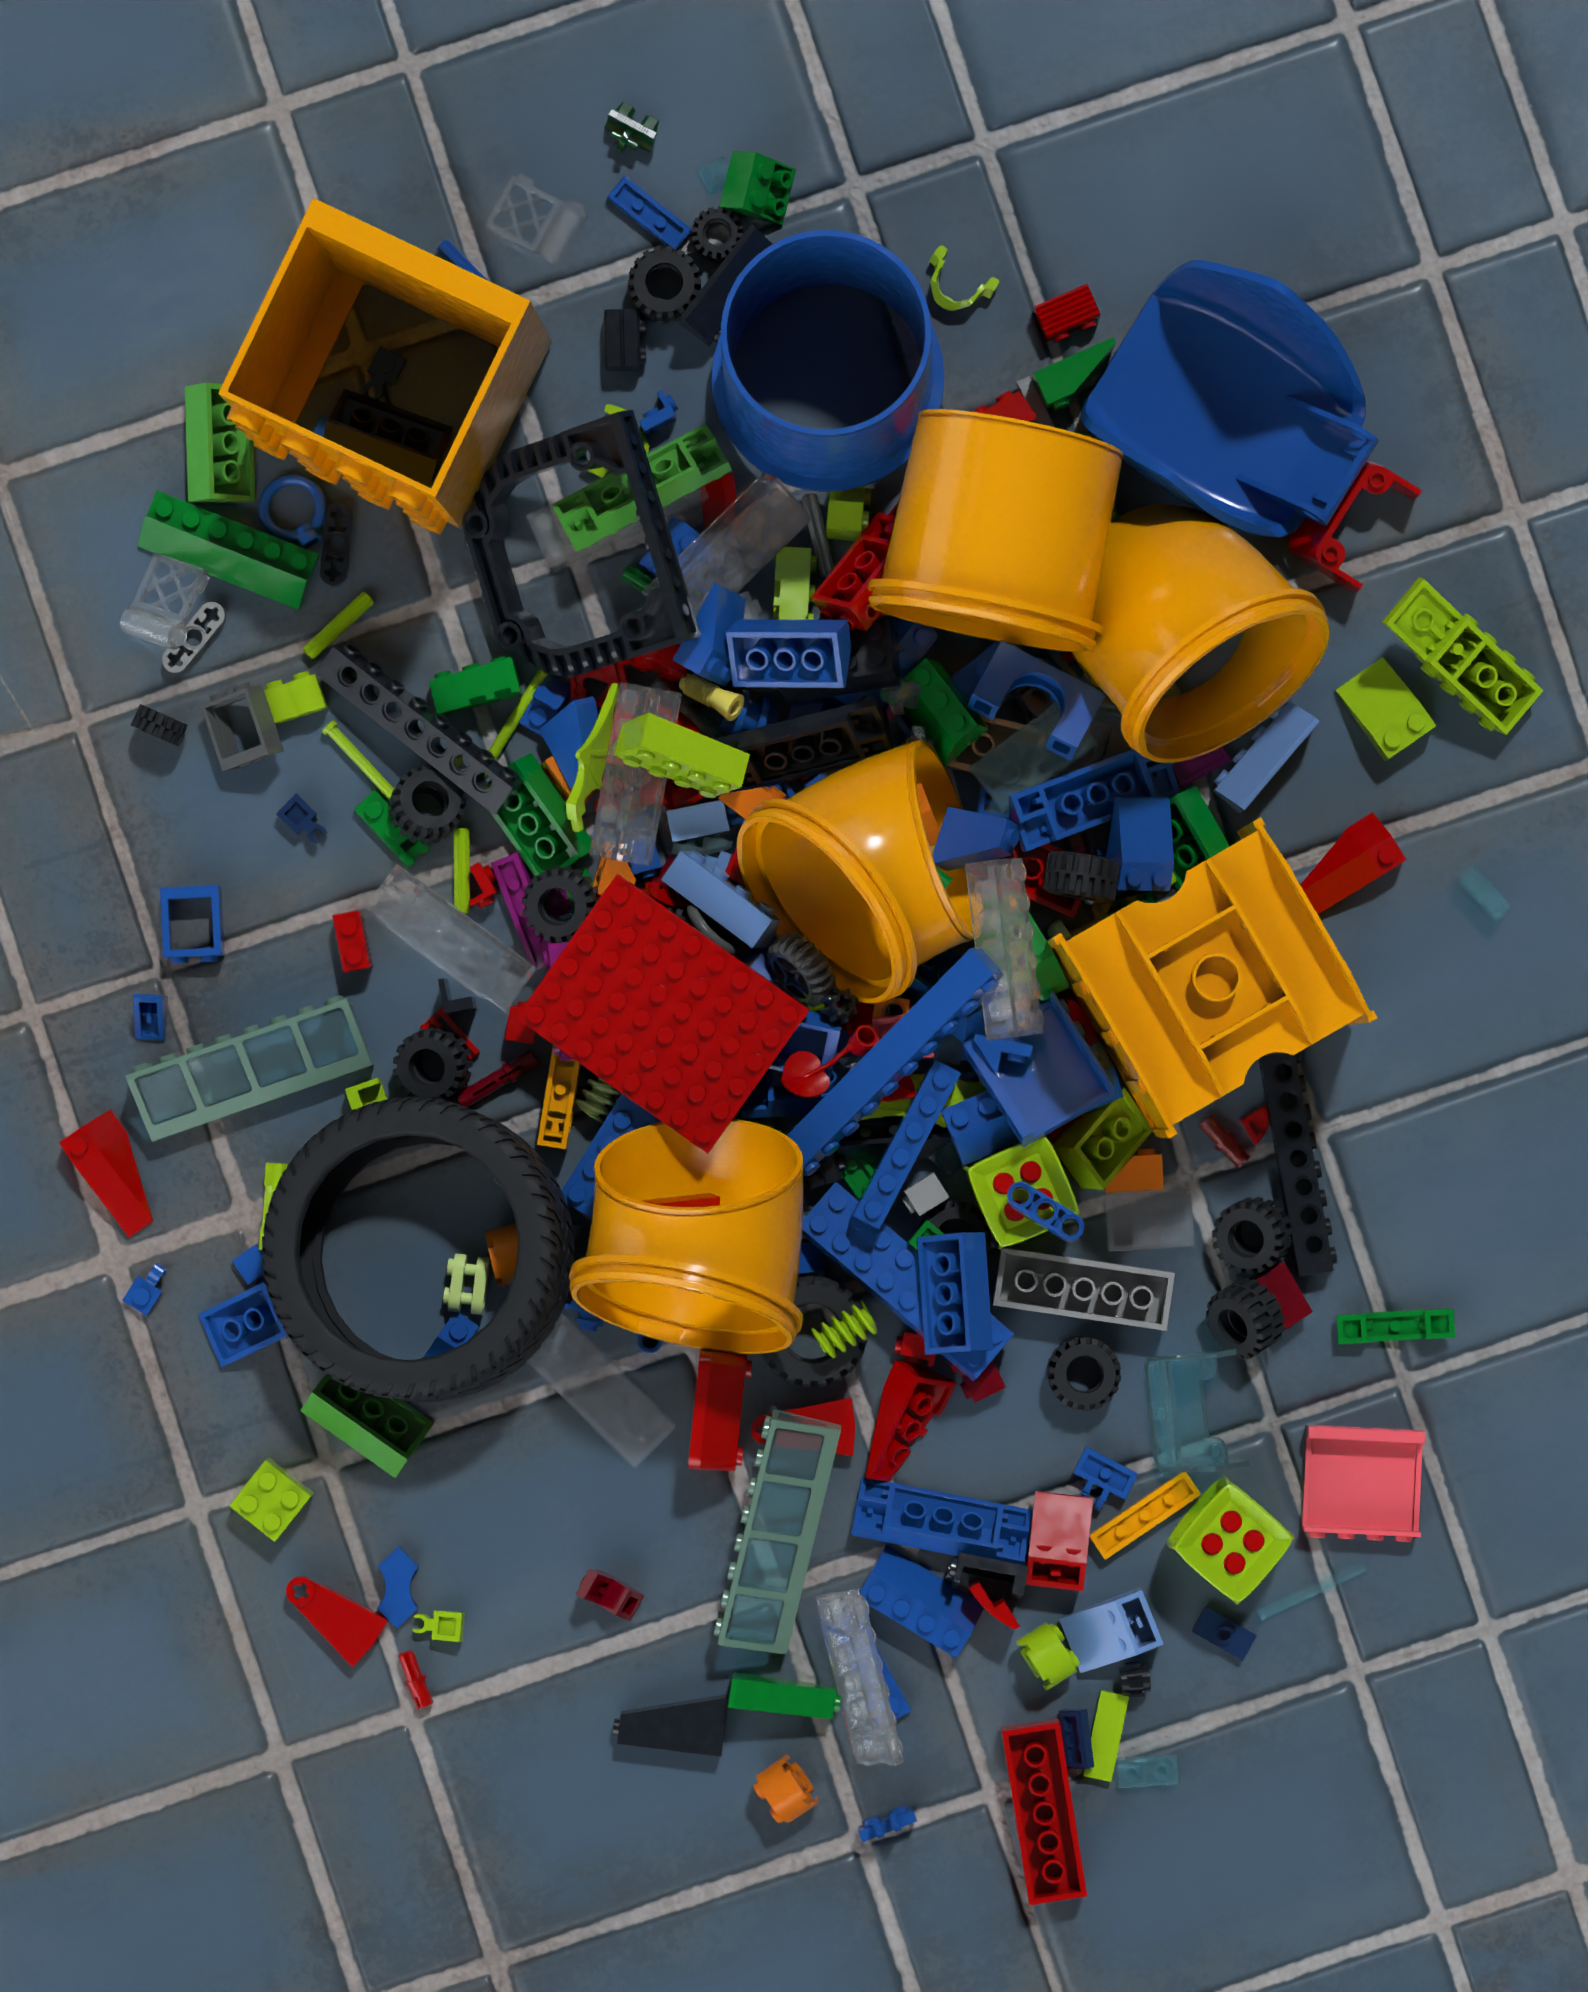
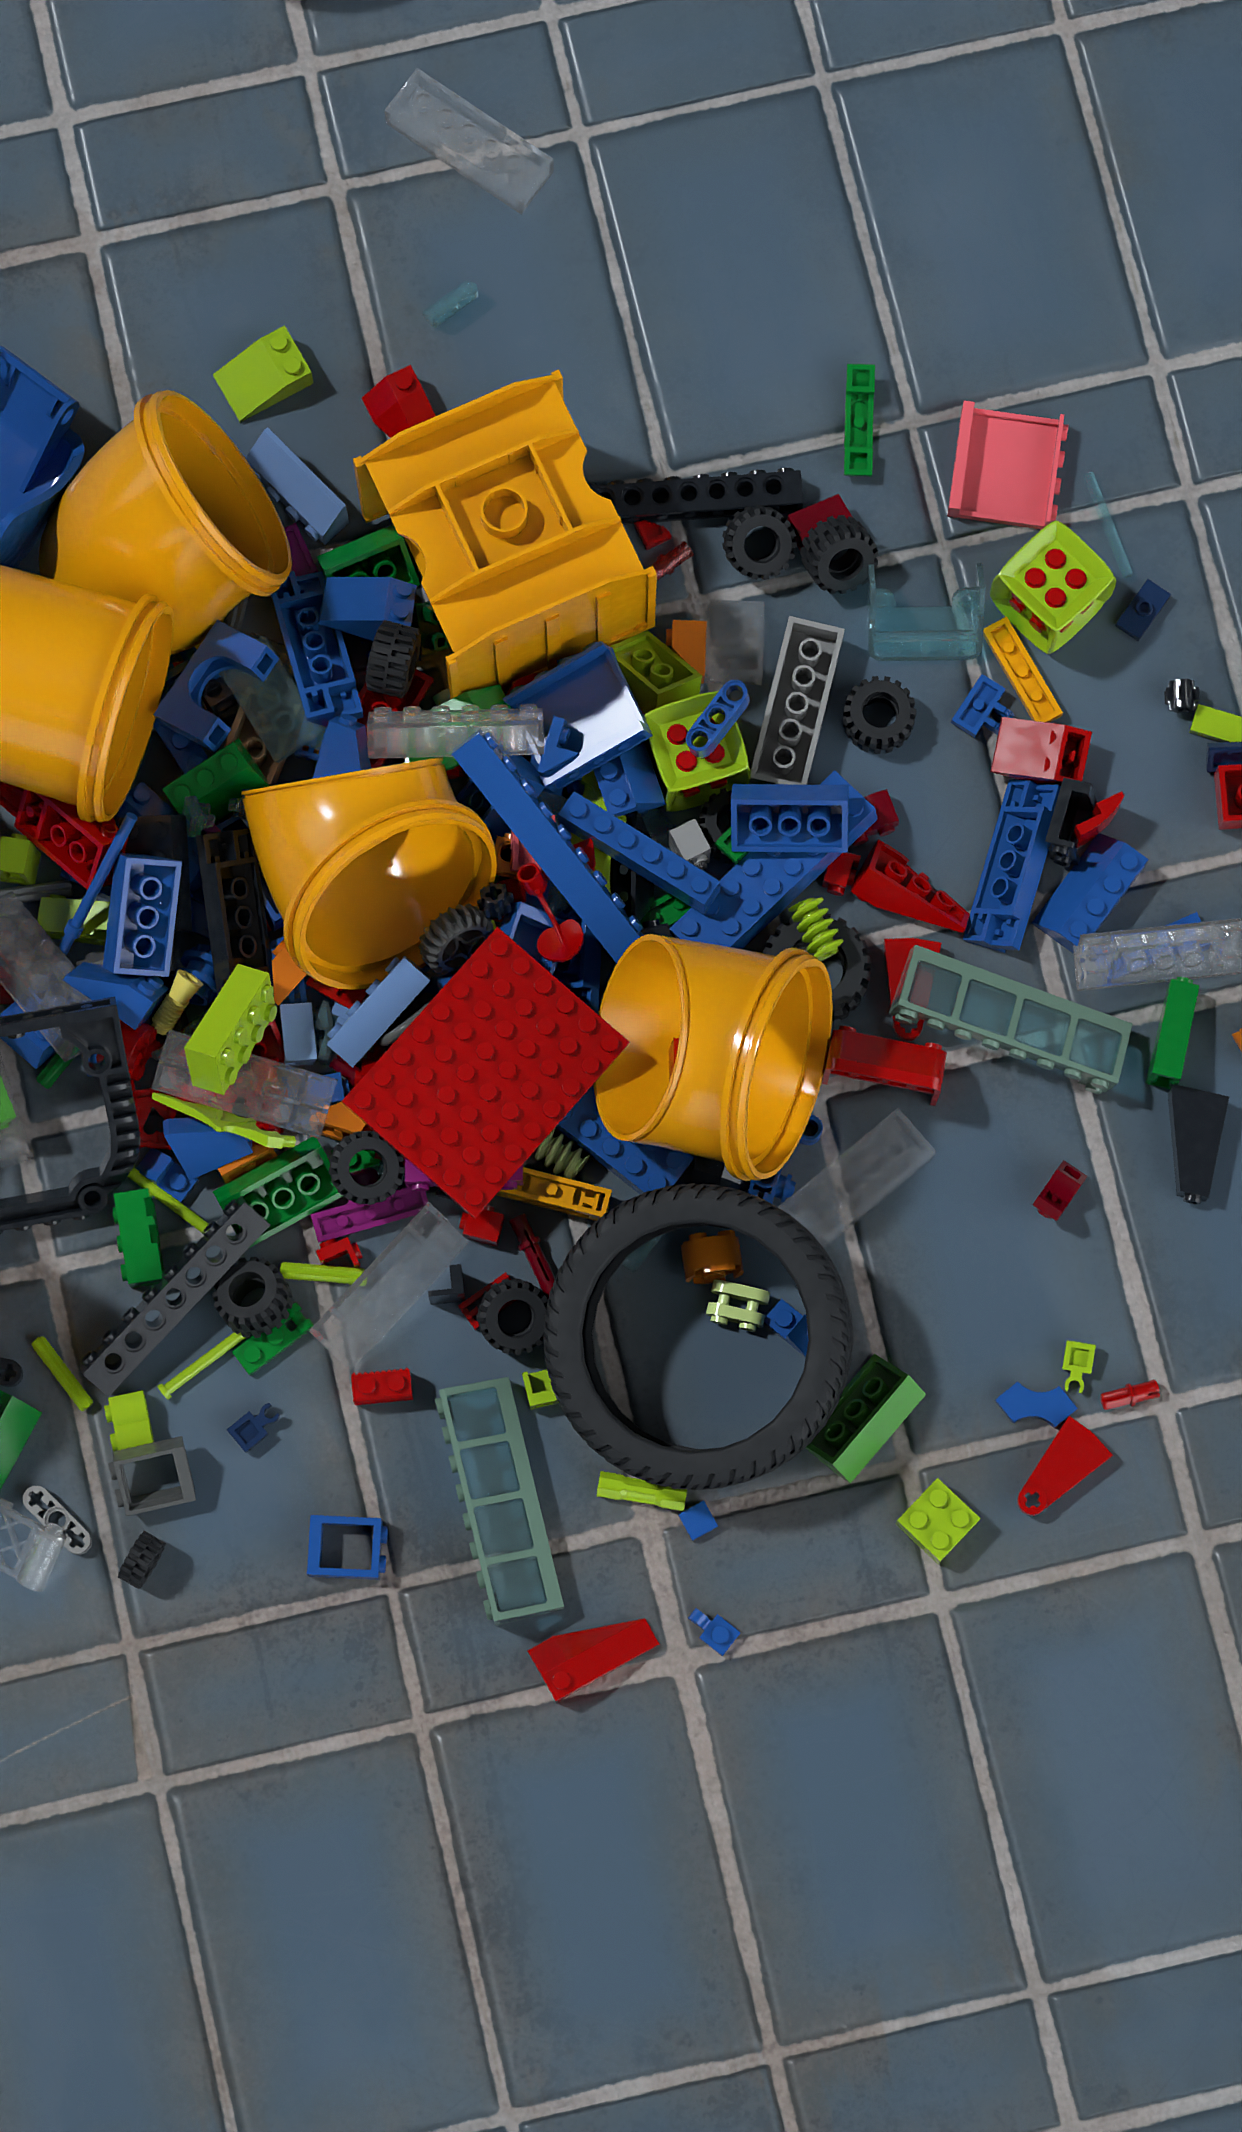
camera: 90 degrees left, 10 degrees down
blue slope [133,994,168,1041] -> none
blue slope [198,1281,289,1367] -> none
lime brick [1016,1622,1080,1691] -> none
medium blue slope [1059,1586,1164,1673] -> none
red windscreen [1287,460,1422,594] -> none
lime wedge [1382,577,1544,735] -> none
none -> blue bar [57,812,137,955]

